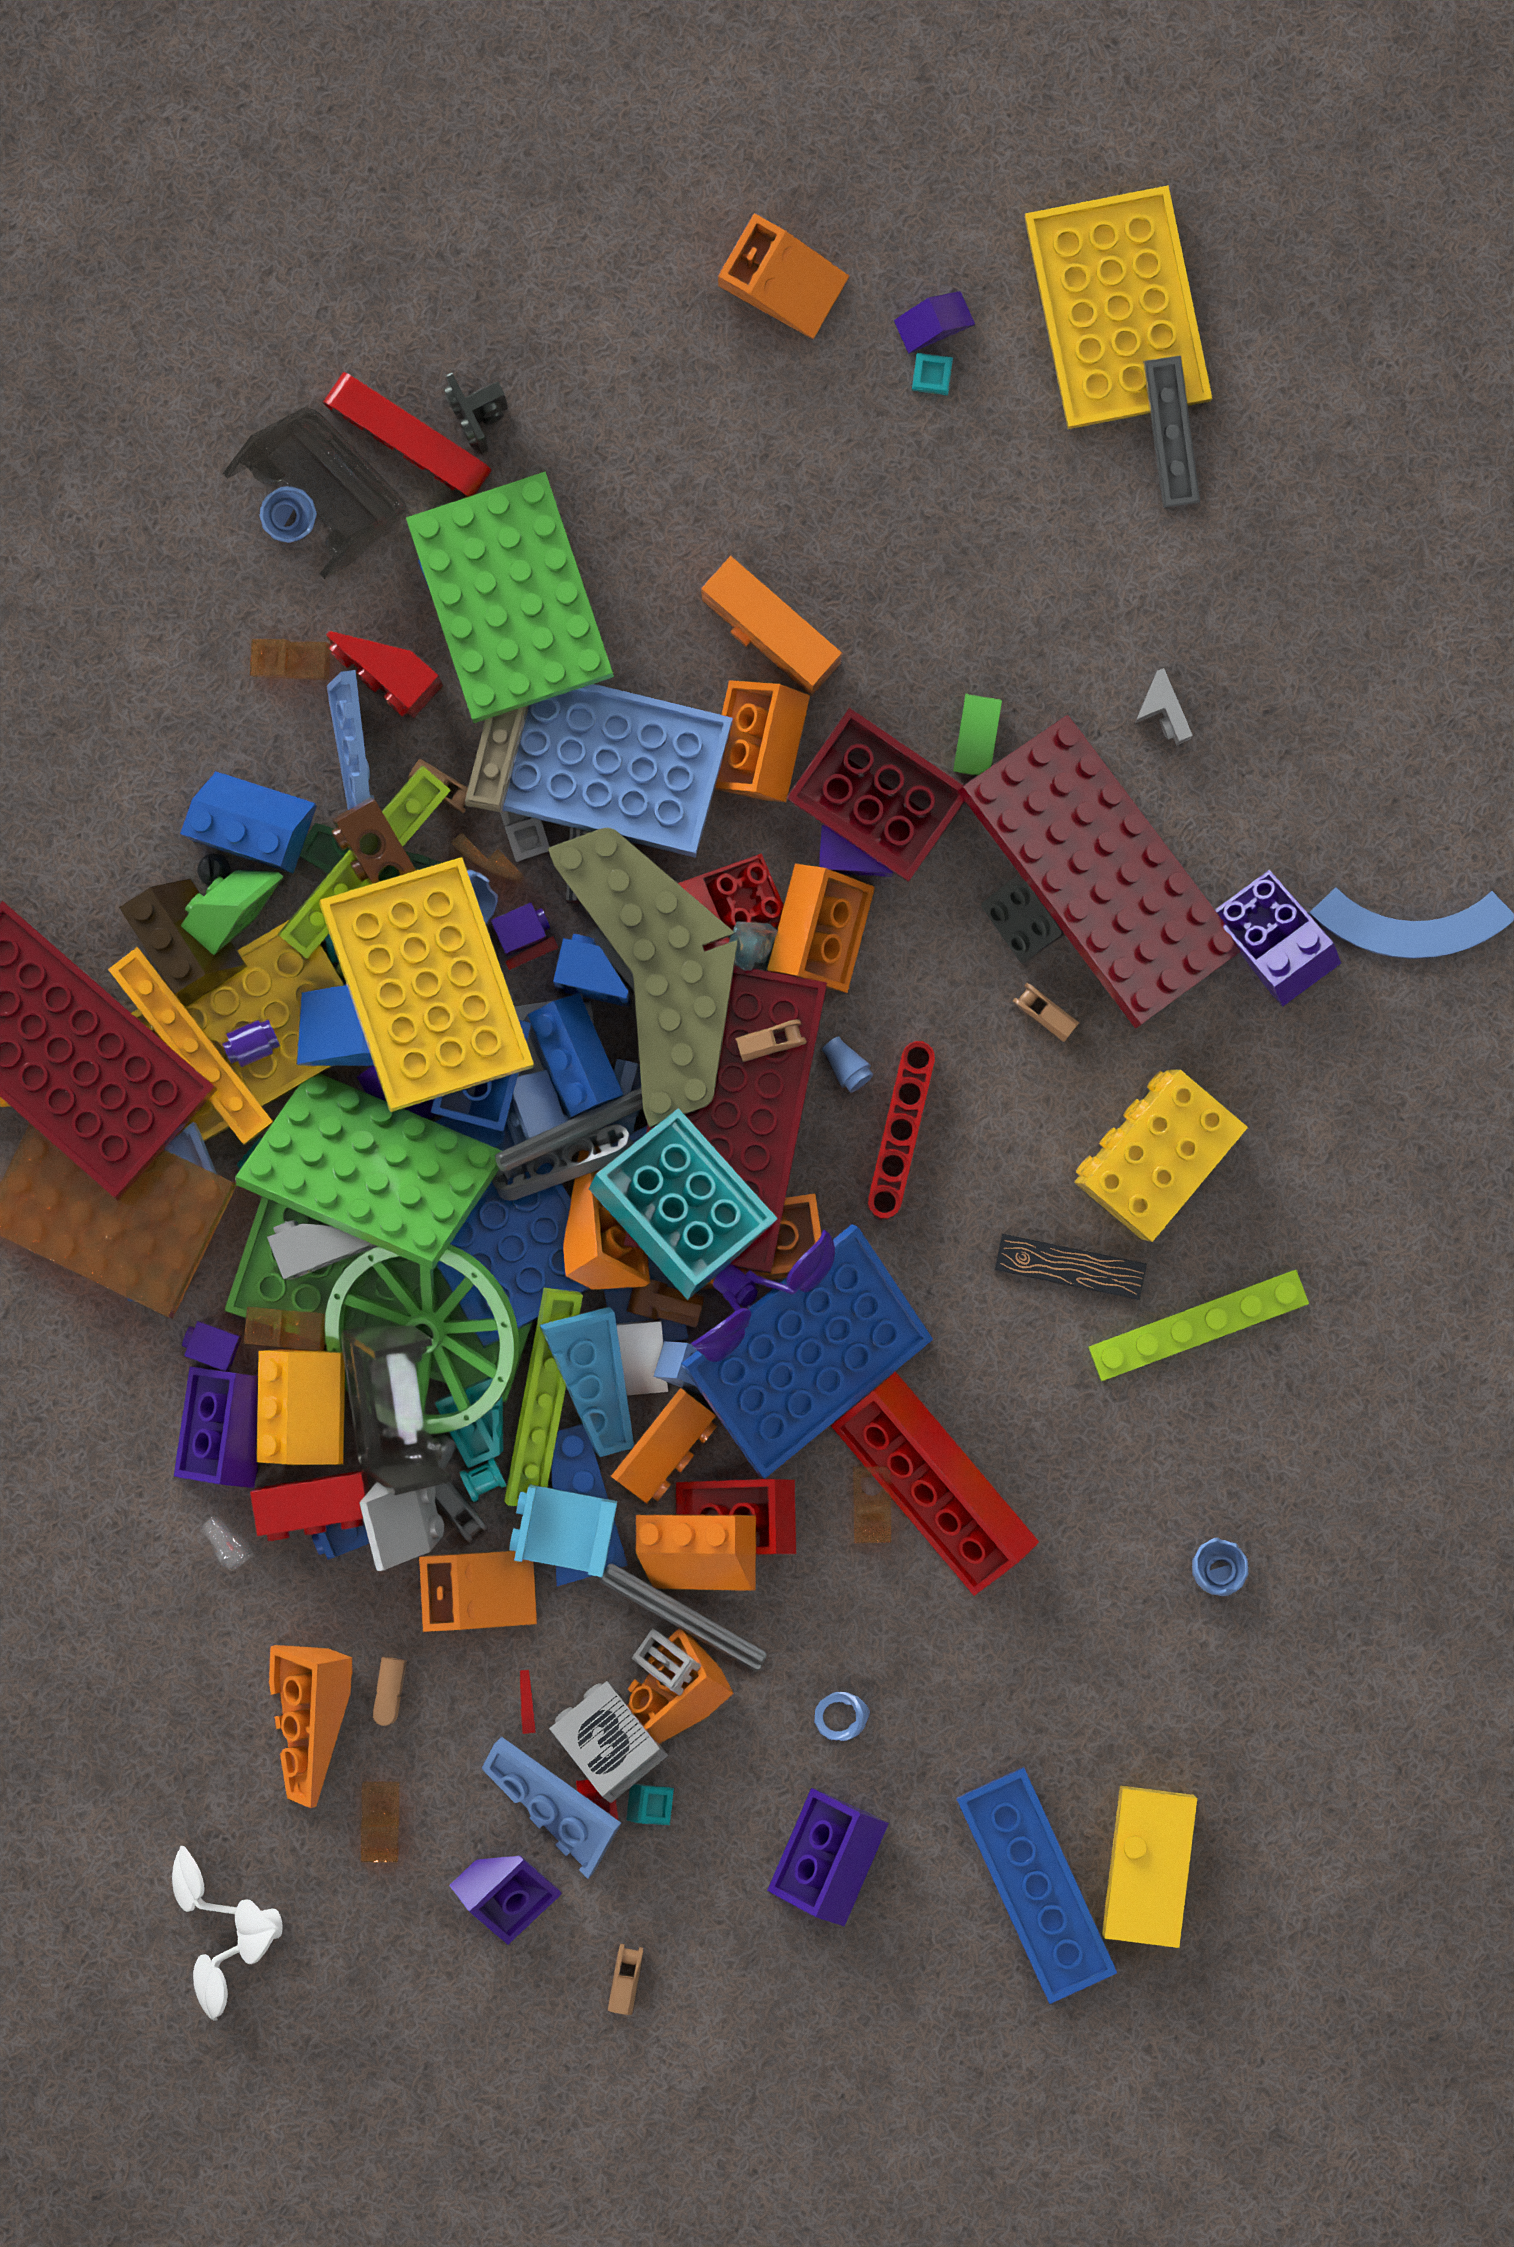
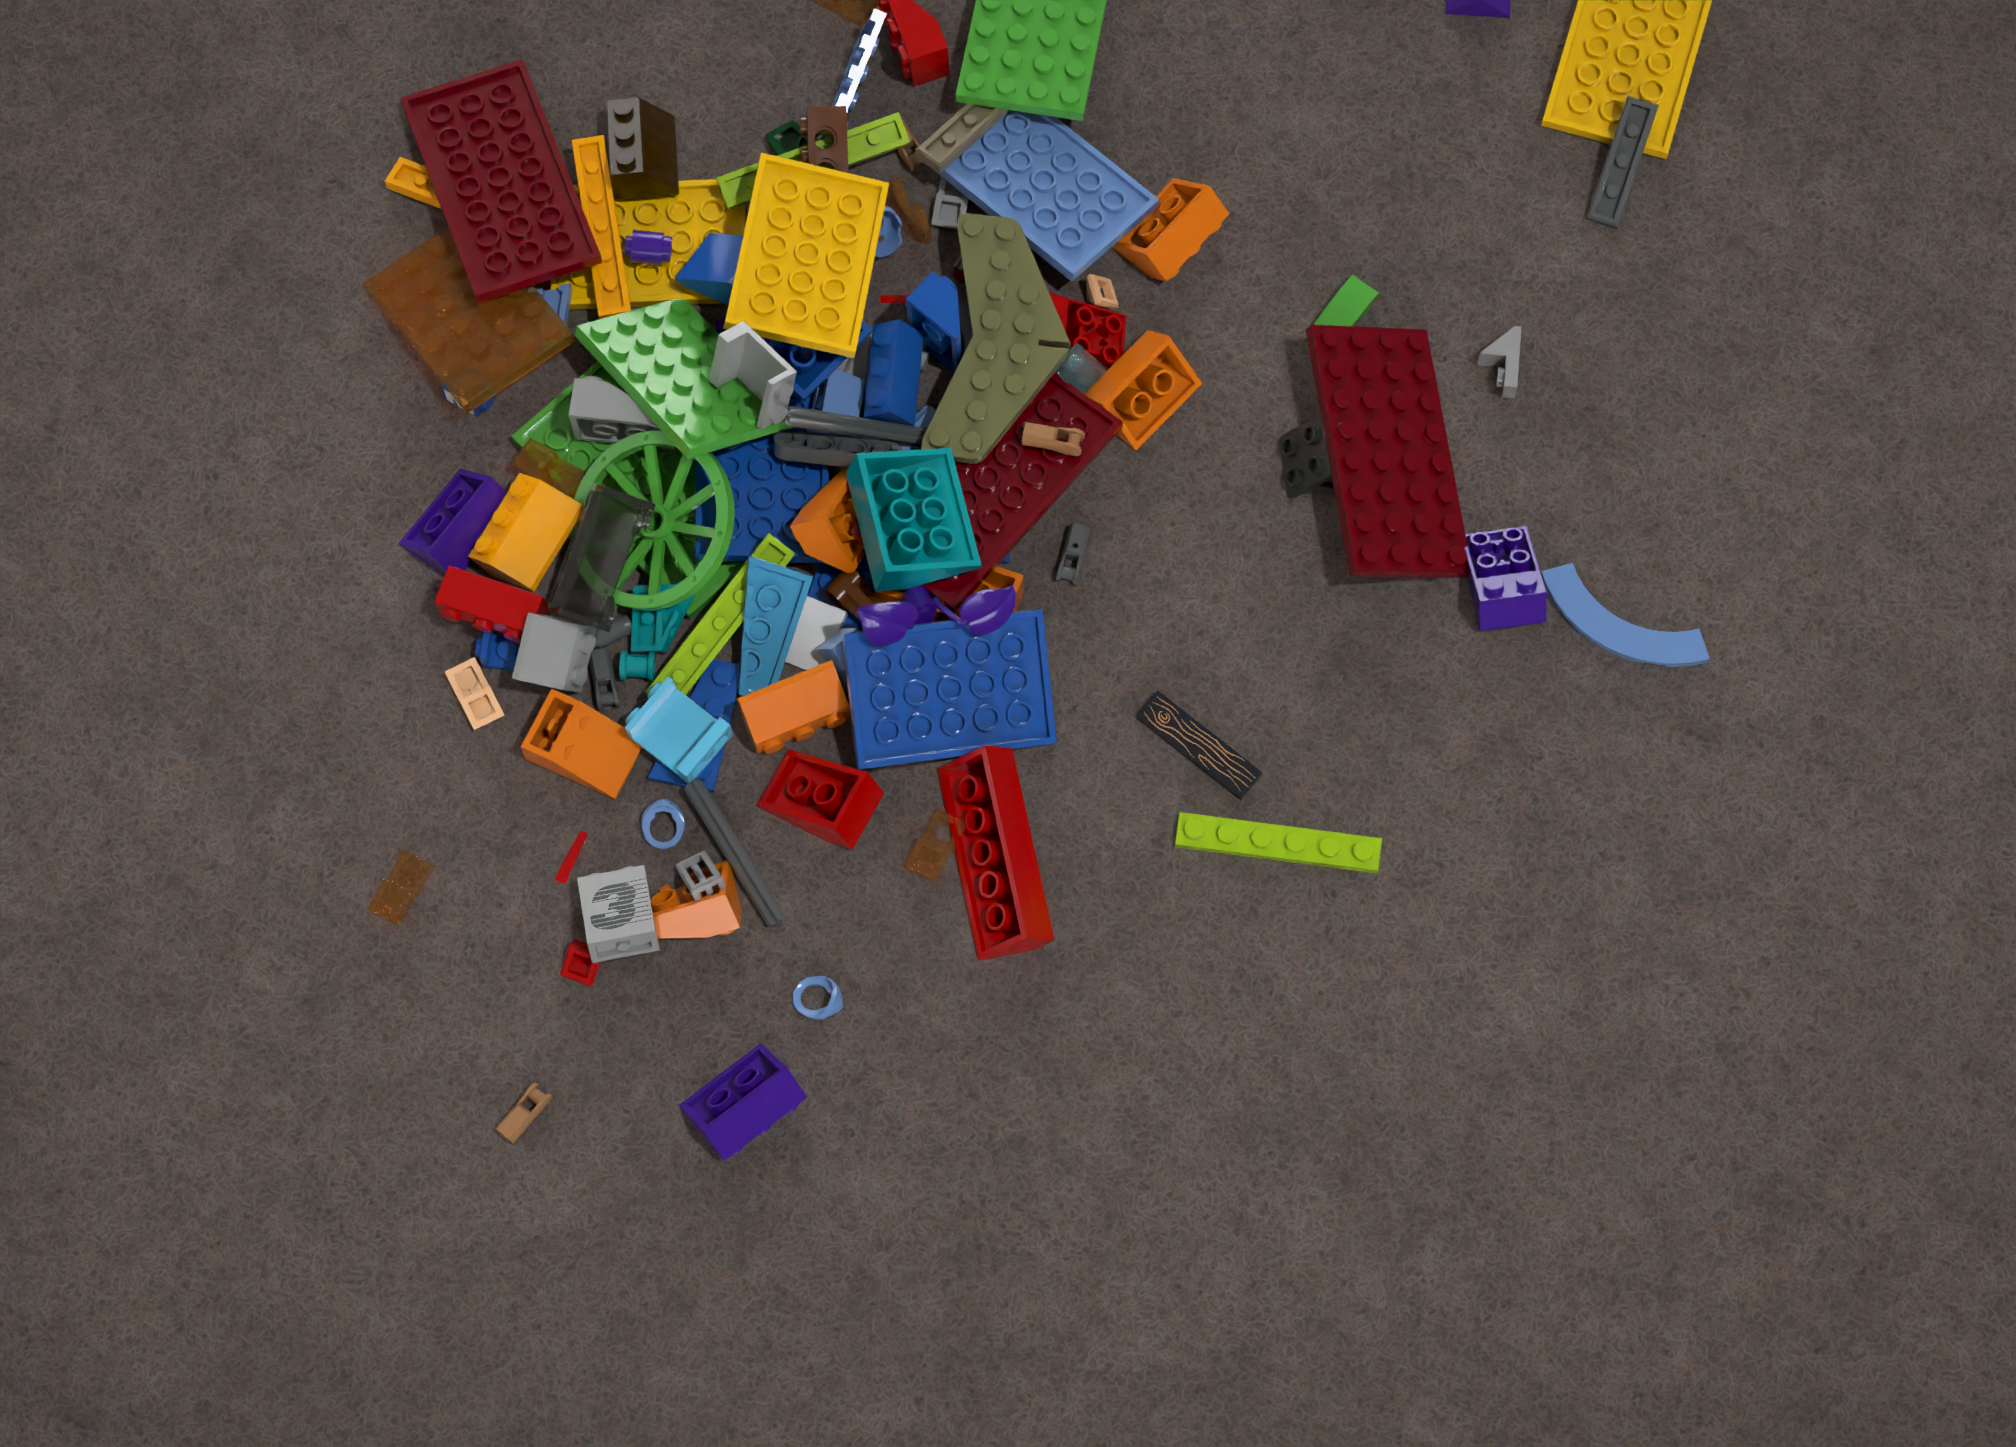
camera: 30 degrees right, 15 degrees down
white plant [172,1846,282,2021] -> none
blue slope [180,771,317,874] -> none
bright green slope [181,870,283,955] -> none
dark purple brick [182,1321,242,1372] -> none
black piece [197,853,230,886] -> none
clear cone [201,1515,253,1572] -> none
orange wedge [269,1645,352,1808] -> none
medium nougat bar [373,1657,407,1726] -> none
dark purple slope [449,1856,562,1945] -> none
medium blue wing [482,1737,621,1879] -> none
dark purple brick [491,903,550,957] -> none
teal slope [626,1784,674,1825] -> none
orange slope [636,1514,756,1591] -> none
orange brick [701,555,842,696] -> none
dark red slope [786,708,965,882] -> none
dark purple slope [819,825,893,877] -> none
medium blue cone [822,1036,873,1093] -> none
red beam [868,1041,935,1219] -> none
teal tile [912,353,953,395] -> none
blue plate [956,1767,1117,2004] -> none
medium nougat bar [1012,983,1079,1042] -> none
yellow brick [1074,1070,1248,1242] -> none
yellow brick [1102,1786,1197,1948] -> none
medium blue hair [1192,1538,1249,1596] -> none
none -> light nougat slope [445,657,505,731]
none -> medium blue piece [641,799,686,850]
none -> light grey panel [709,321,797,430]
none -> dark grey bar [1056,523,1091,585]
none -> light nougat slope [1086,274,1119,309]

